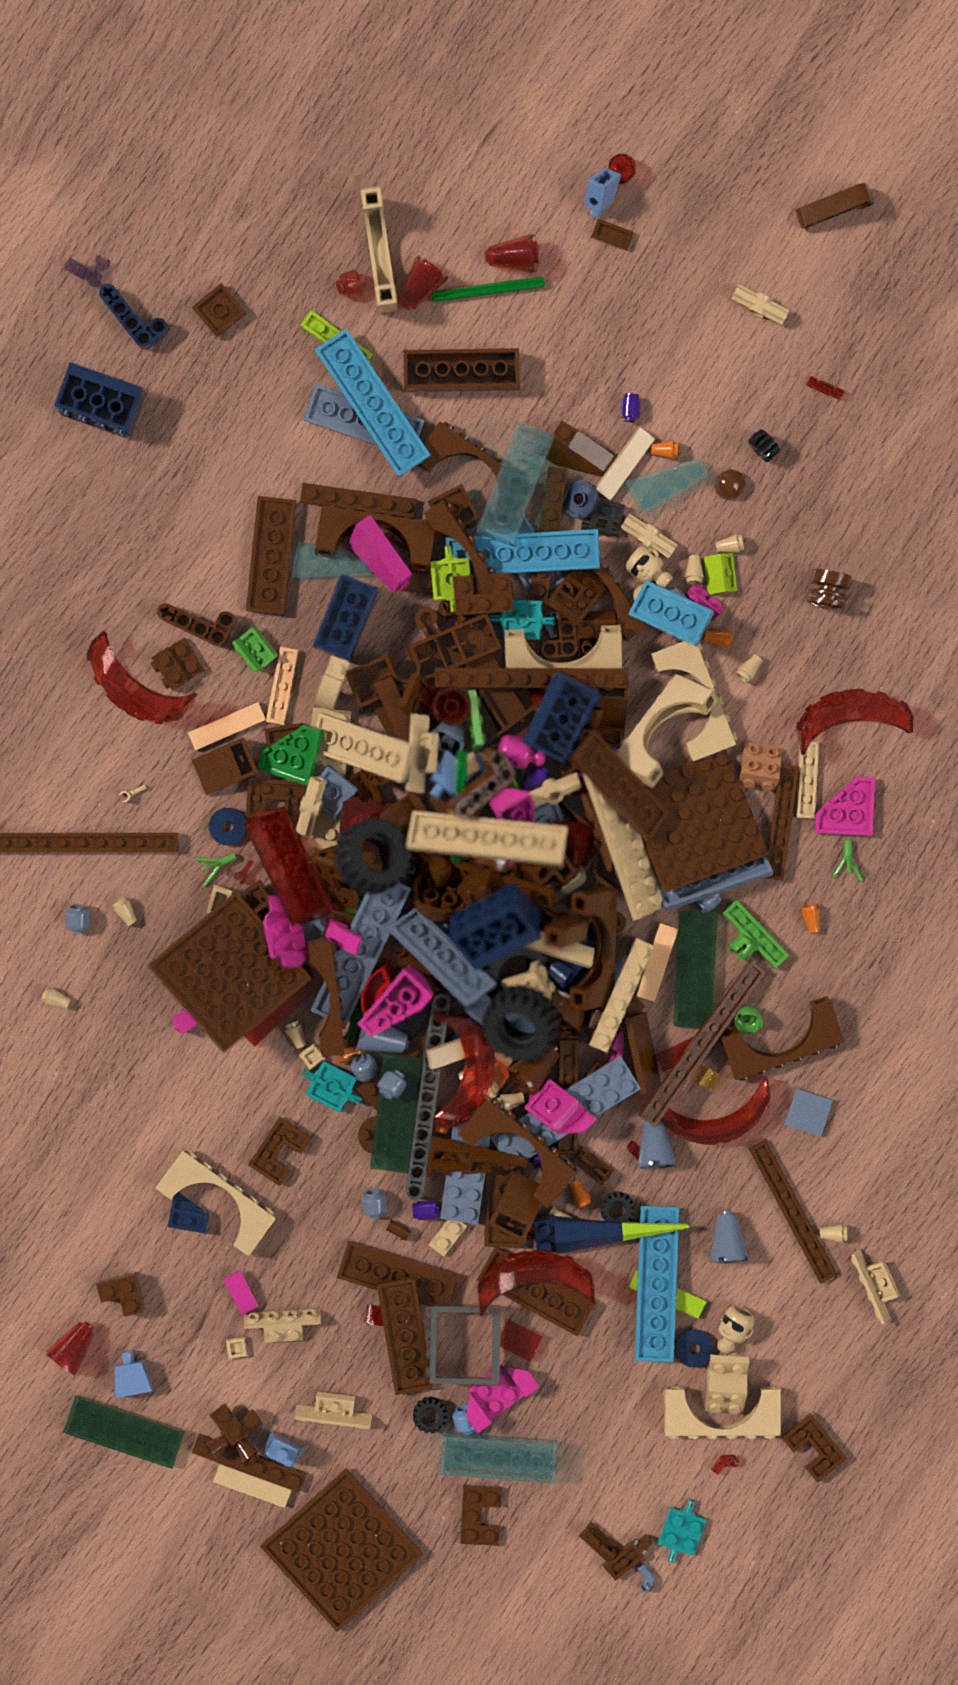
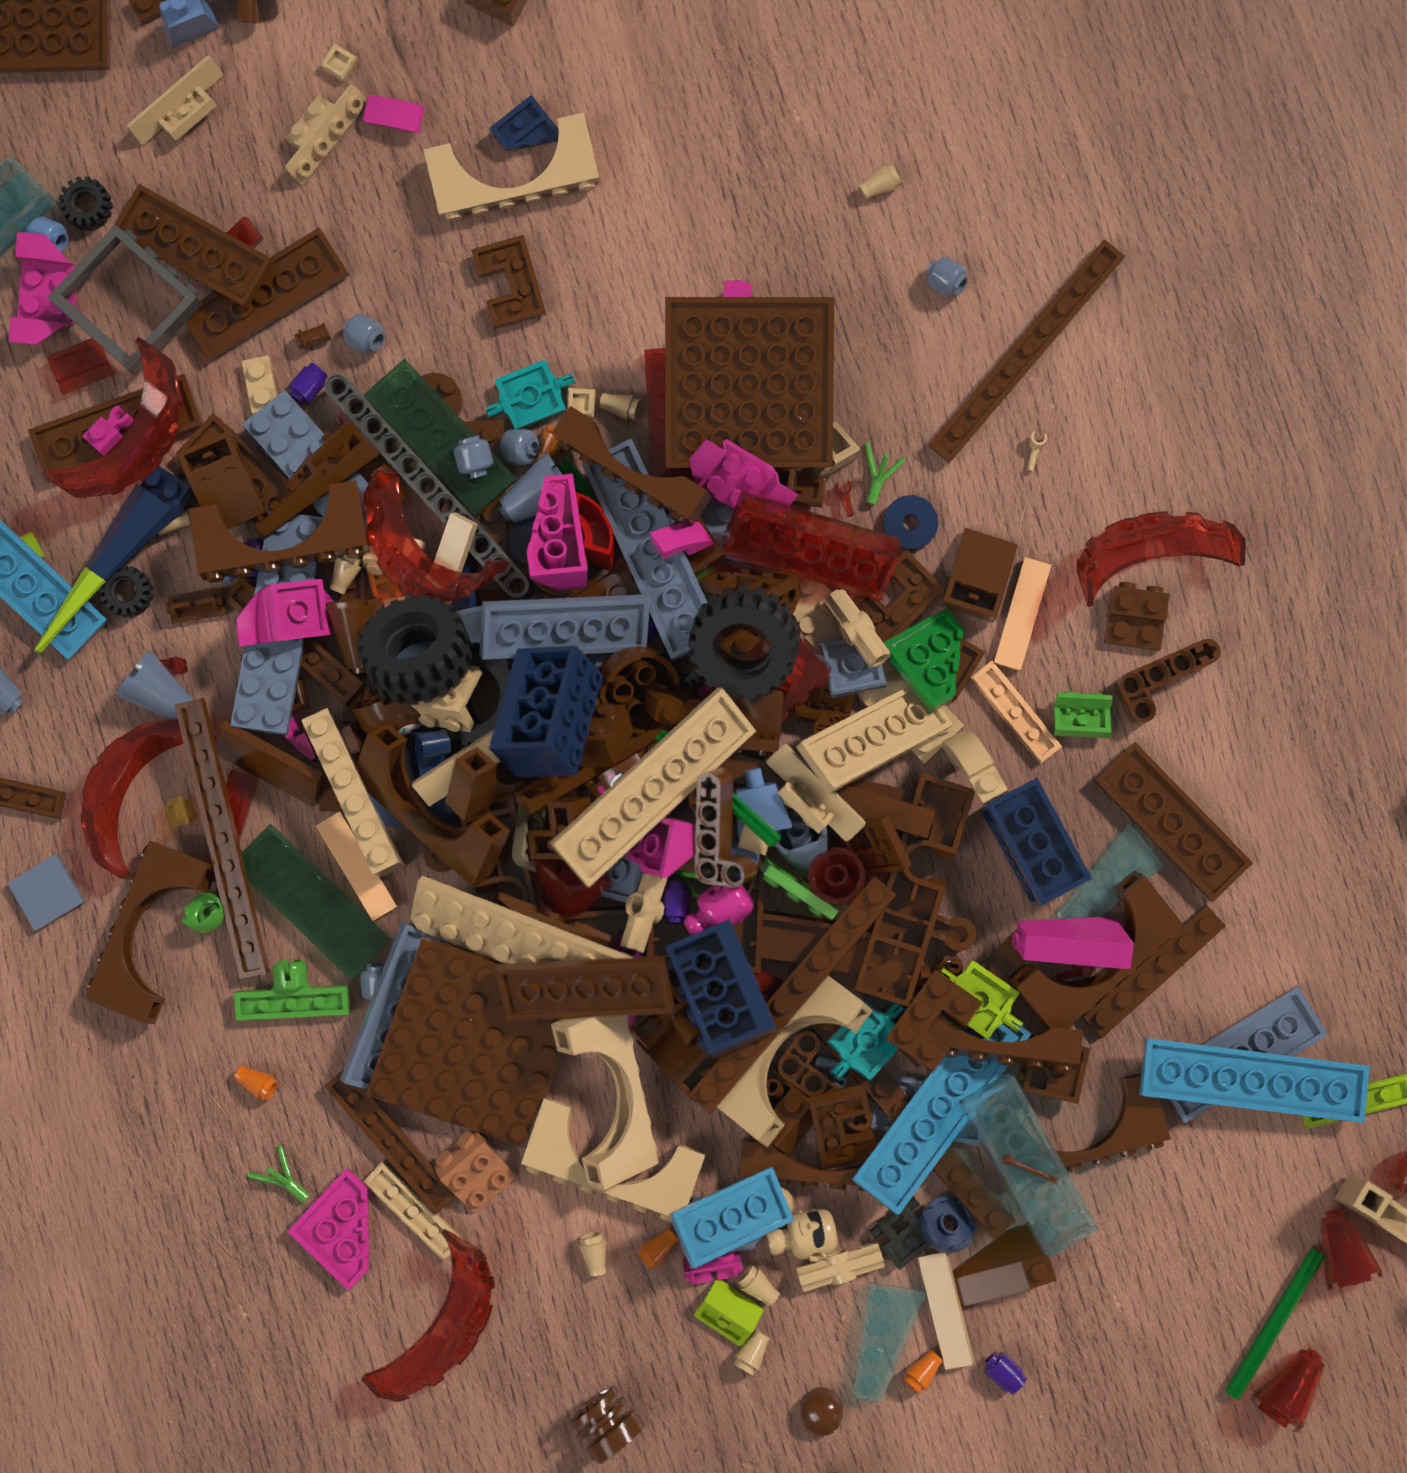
camera: 130 degrees right, 5 degrees down
tan cone [112,896,137,926] -> none
reddish brown brick [403,348,520,392] -> none
orange cone [568,1179,591,1209] -> none
none -> dark pink plate [82,405,133,456]
none -> reddish brown hinge [1002,1154,1059,1184]

